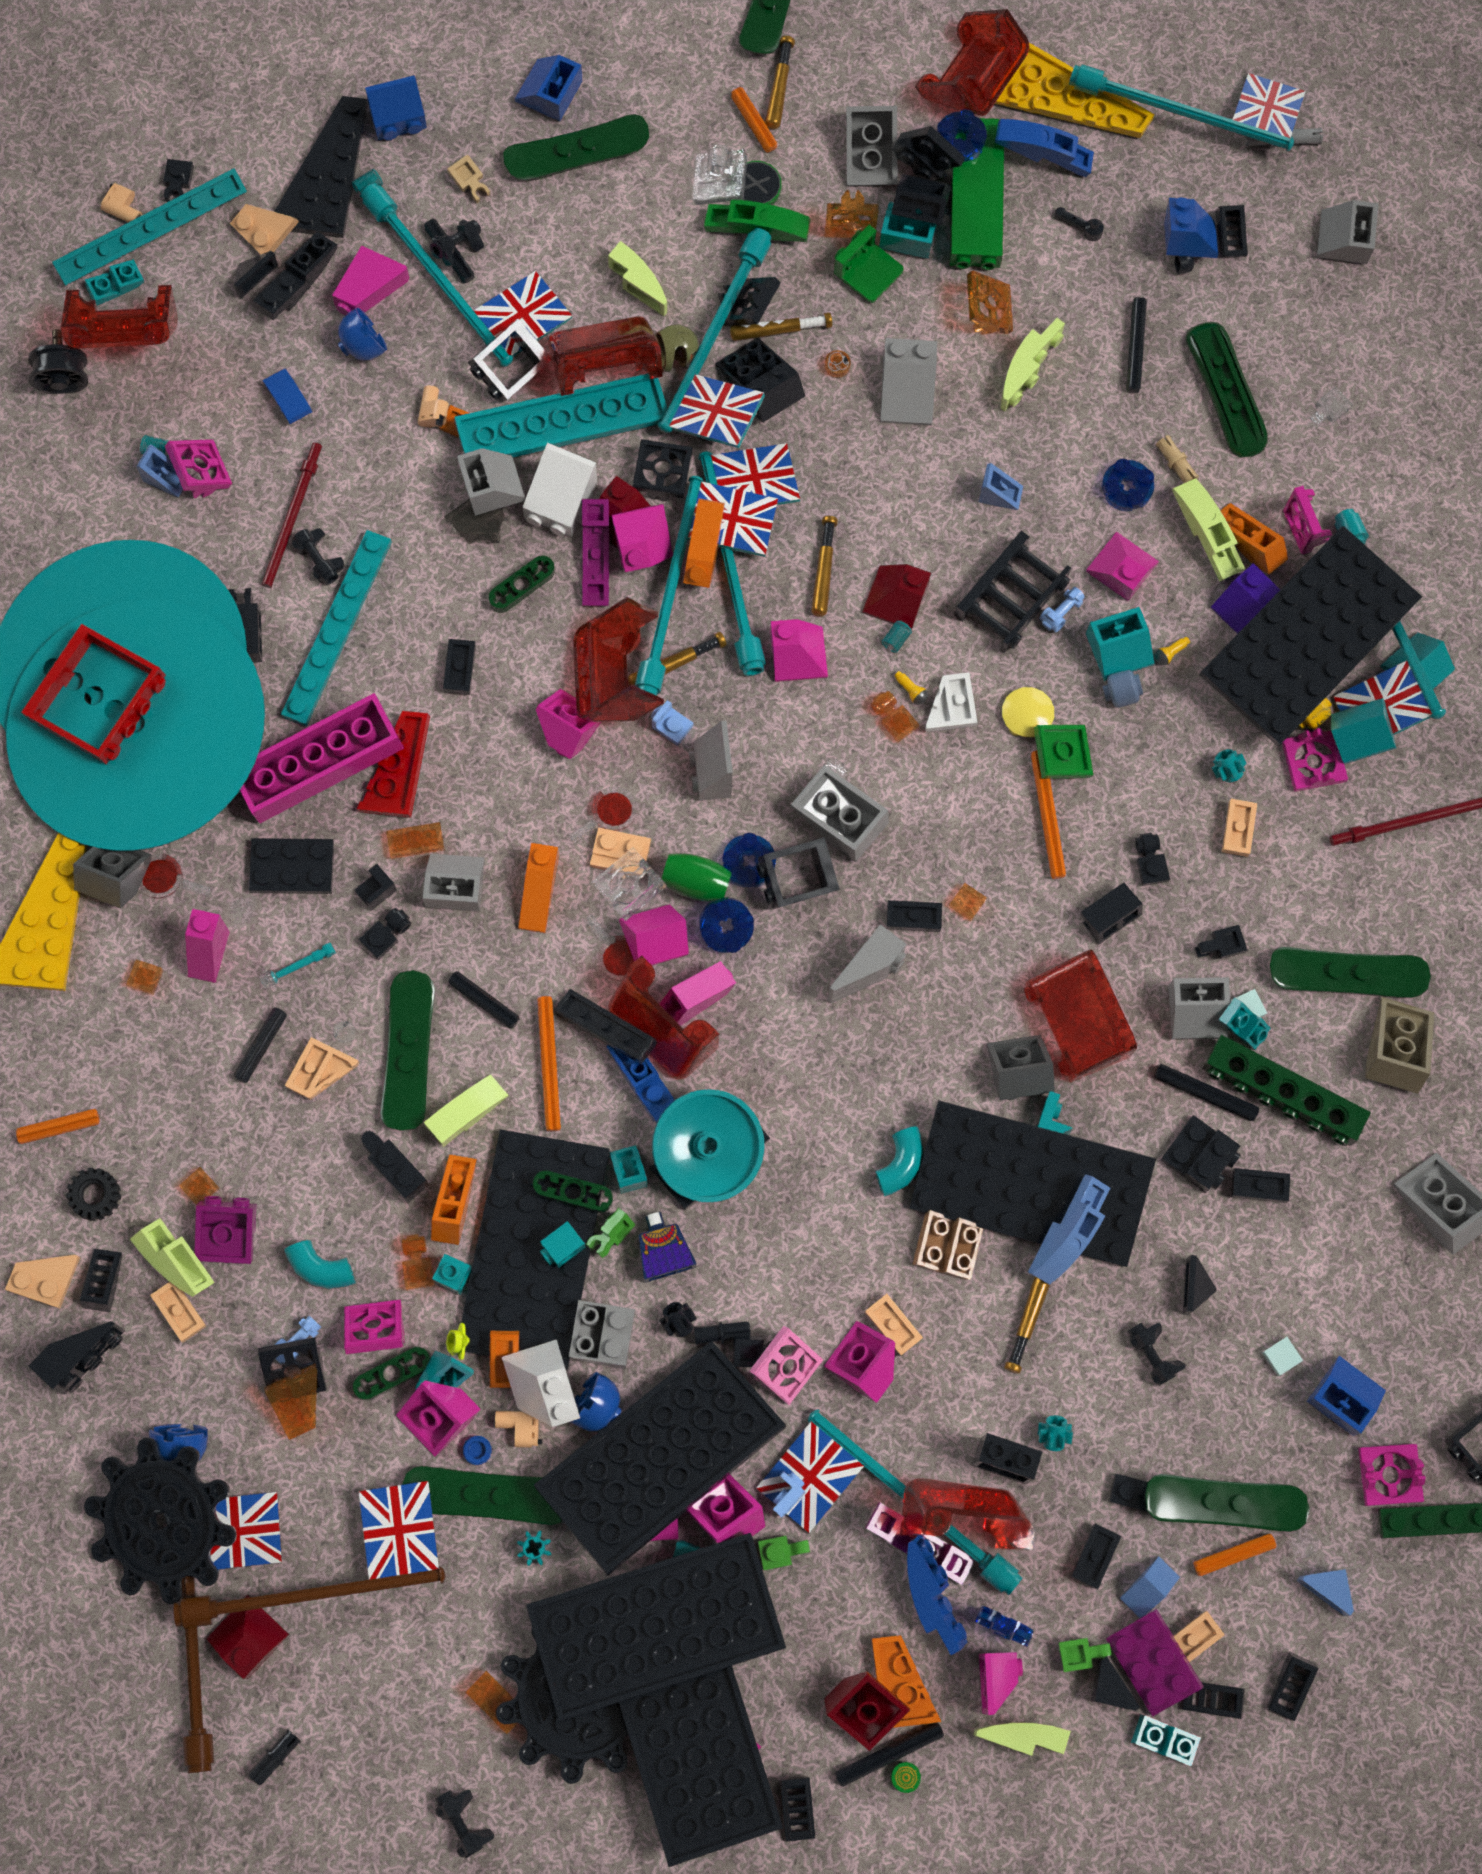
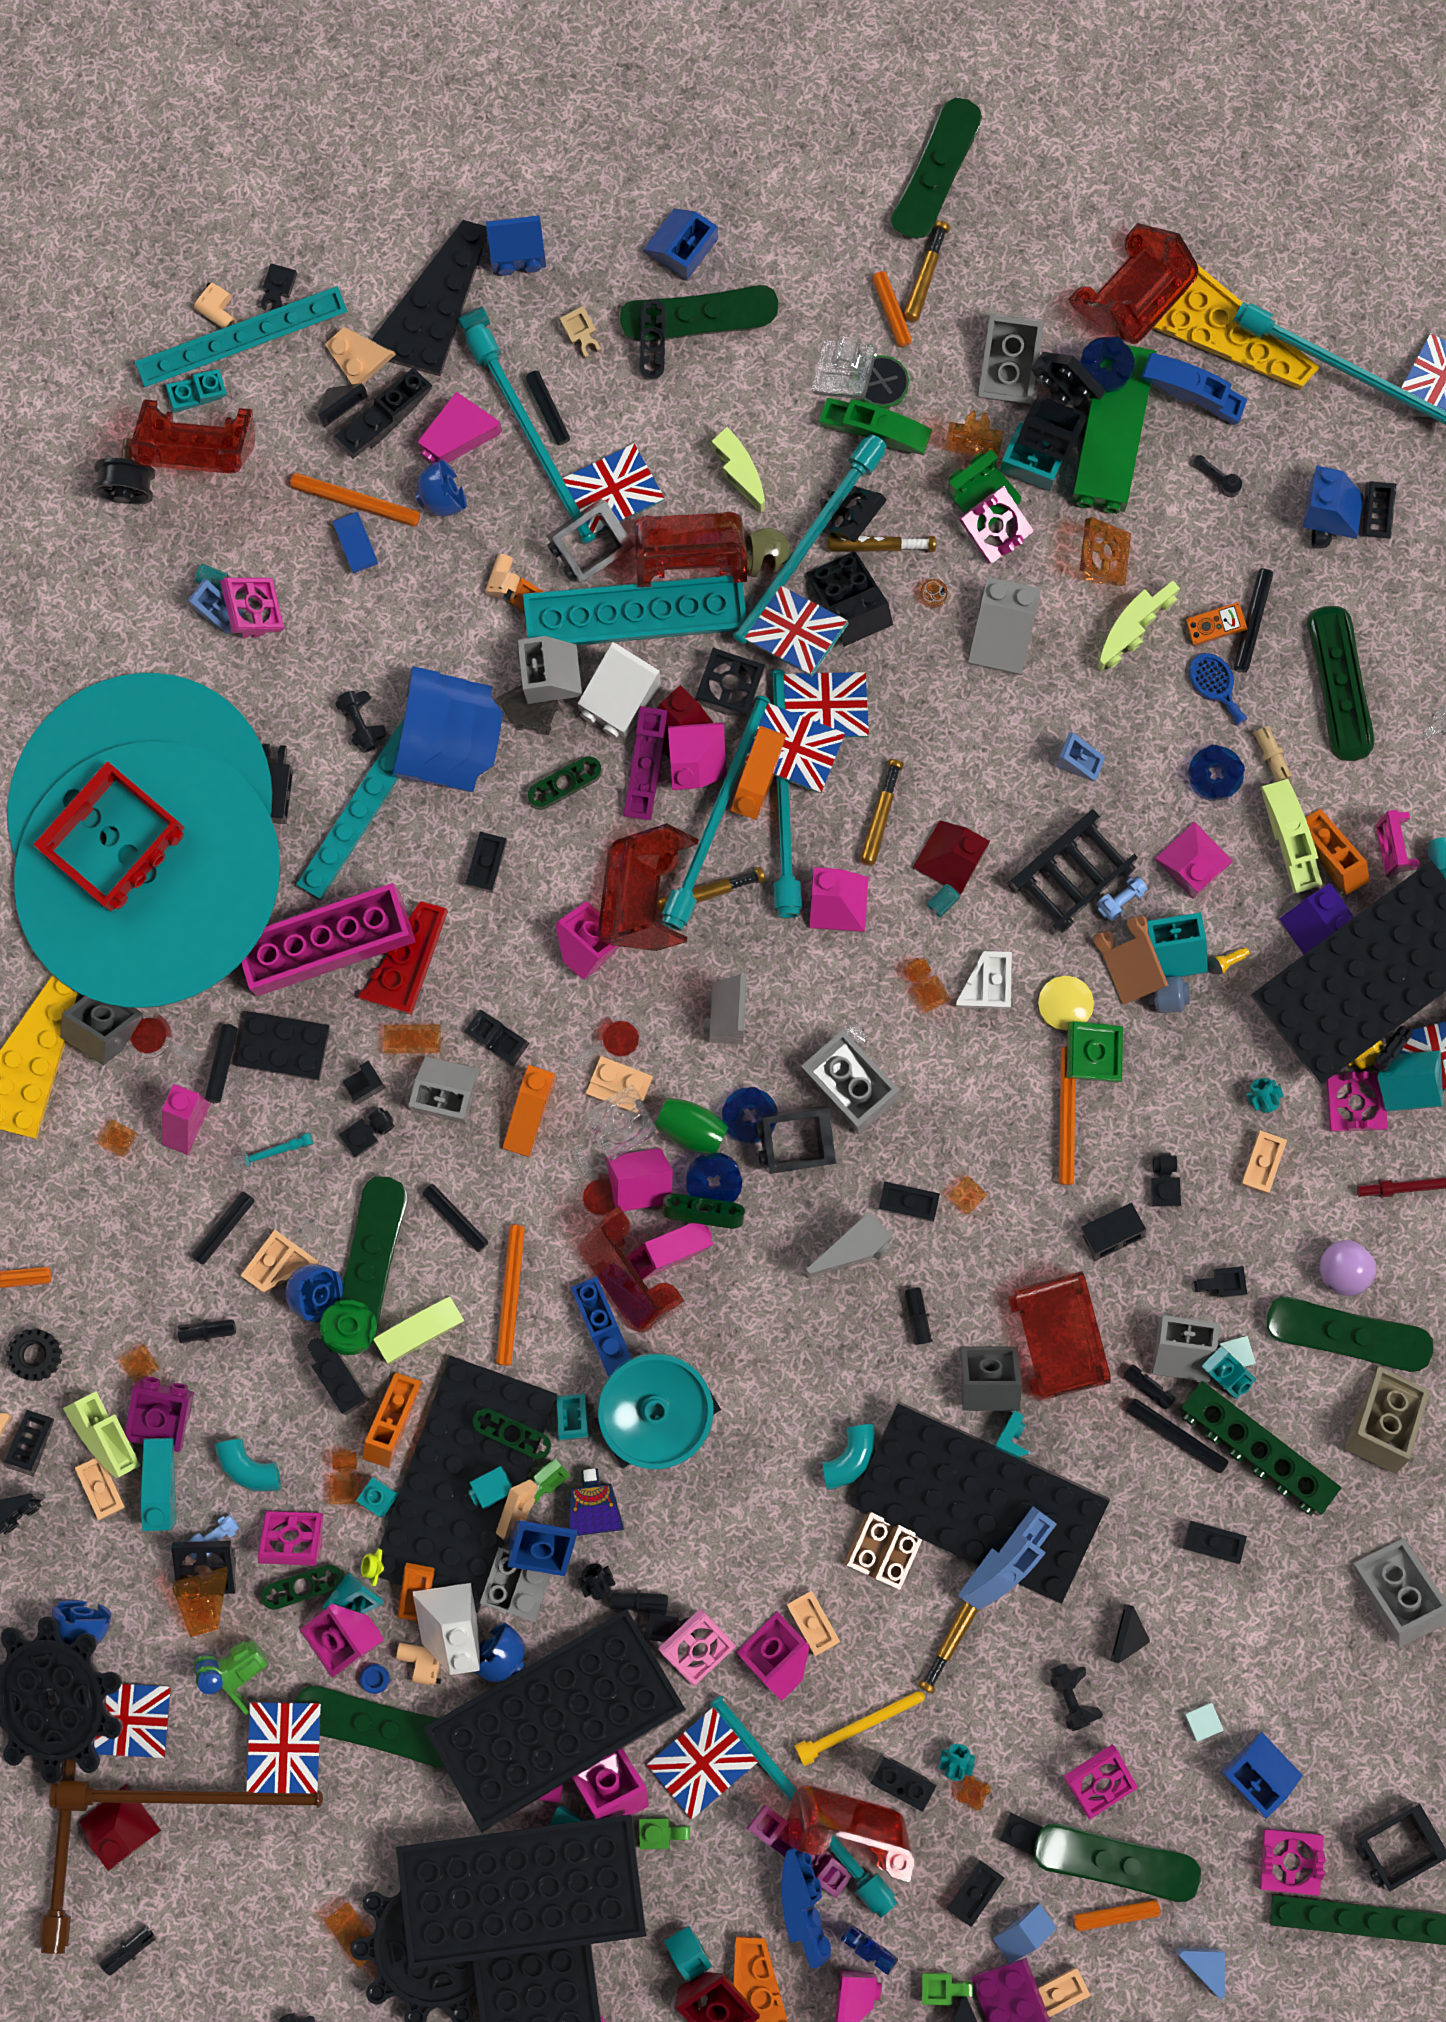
camera: 15 degrees right, 5 degrees up
dark red bar [261,442,322,588] -> none
black piece [430,220,484,267] -> none
teal gear [517,1530,552,1566] -> none
black tile [554,989,658,1065] -> none
light blue bracket [651,700,694,746] -> none
light blue bracket [773,1472,806,1519] -> none
yellow piece [894,671,928,705] -> none
black plate [1160,1115,1241,1193] -> none
none -> teal slope [141,1438,177,1531]
none -> black axle [178,1319,236,1344]
none -> bright green piece [193,1640,268,1715]
none -> black axle [205,1024,238,1104]
none -> blue cylinder [285,1264,343,1323]
none -> orange axle [290,473,420,527]
none -> green tile [319,1300,377,1355]
none -> blue slope [392,666,503,792]
none -> black slope [464,1009,530,1066]
none -> light nougat plate [496,1480,538,1540]
none -> blue slope [508,1520,578,1576]
none -> black beam [639,299,666,380]
none -> dark green beam [662,1194,745,1229]
none -> teal brick [664,1926,713,1983]
none -> yellow piece [794,1691,925,1767]
none -> black axle [905,1287,933,1345]
none -> clear orange plate [956,1776,991,1810]
none -> piece [959,486,1034,563]
none -> dark pink piece [1064,1744,1138,1820]
none -> nougat flag [1093,915,1169,1005]
none -> black axle [1124,1365,1175,1409]
none -> orange tile [1186,602,1247,646]
none -> blue piece [1189,653,1247,726]
none -> lavender helmet [1319,1240,1377,1296]
none -> black axle [1373,1025,1412,1072]

